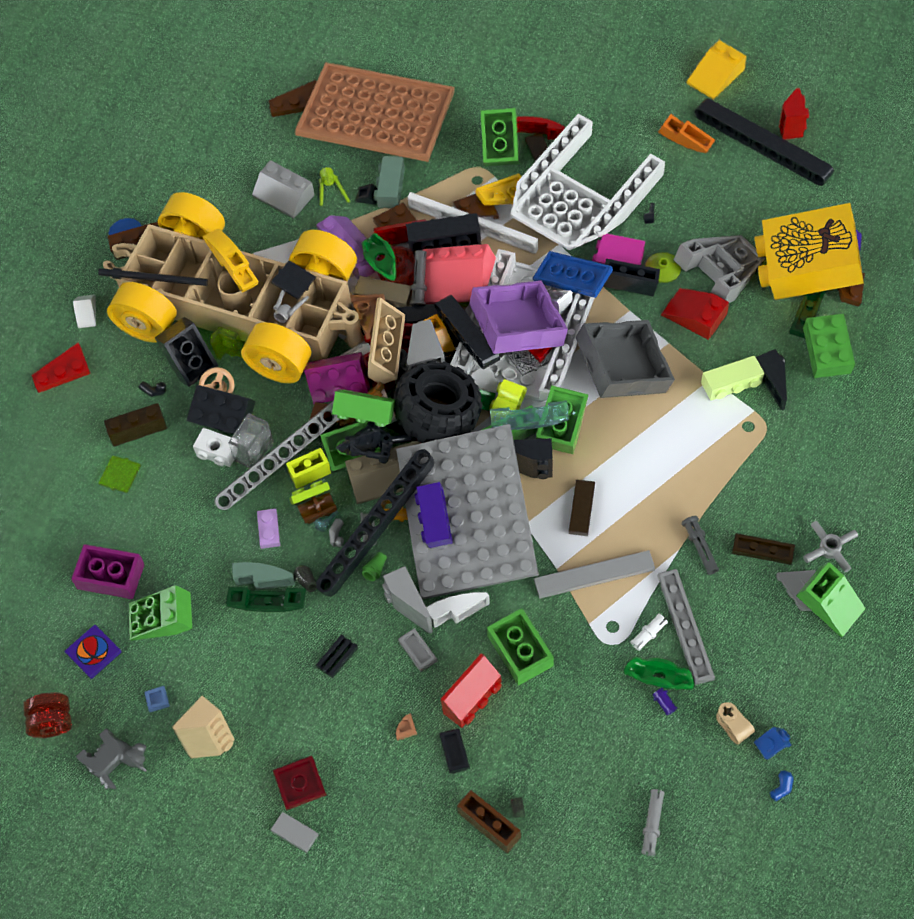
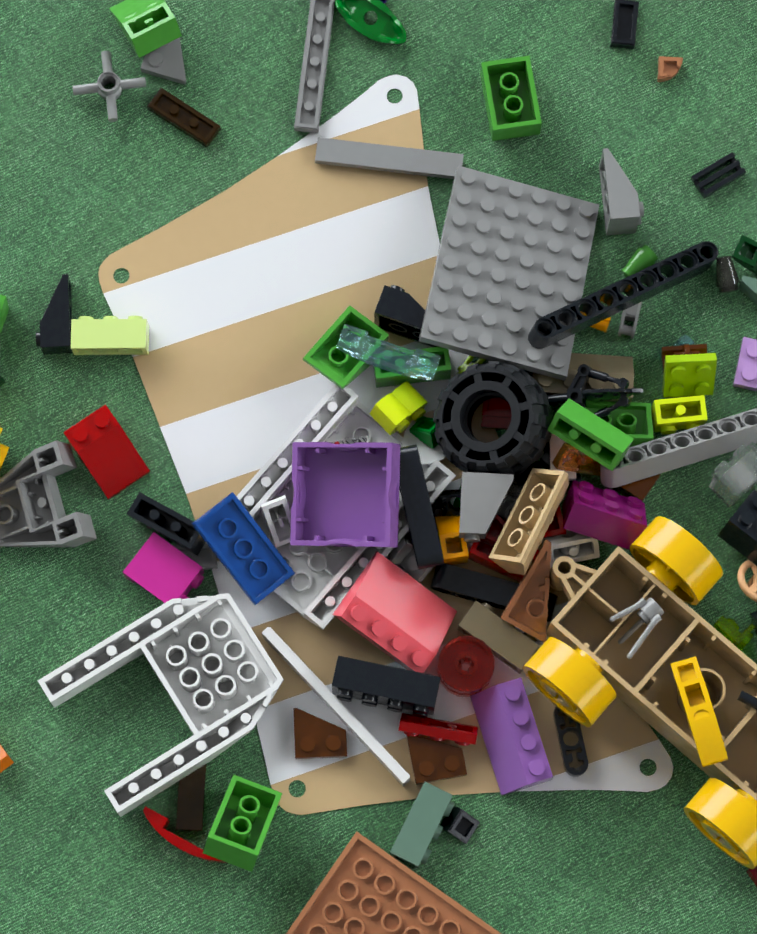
camera: 165 degrees left, 15 degrees up
light grey slope [252,160,314,219] -> none
black piece [271,260,316,300] -> none
lime plant [318,167,350,206] -> none
light grey arm [329,519,344,547] -> none
green piece [361,233,396,281] -> none
light grey tile [398,628,437,672] -> none
dark grey pin [410,250,427,306] -> none
dark purple brick [415,482,453,548] -> none
white slope [426,593,490,628] -> none
slope [441,653,502,728] -> none
yellow wing [475,173,521,205] -> none
dark brown tile [569,479,595,536] -> none
dark grey tile [575,320,675,398] -> none
white pin [630,614,668,651] -> none
black hand [644,203,655,224] -> none
lime dish [645,252,681,283] -> none
dark grey pin [681,516,719,575] -> none

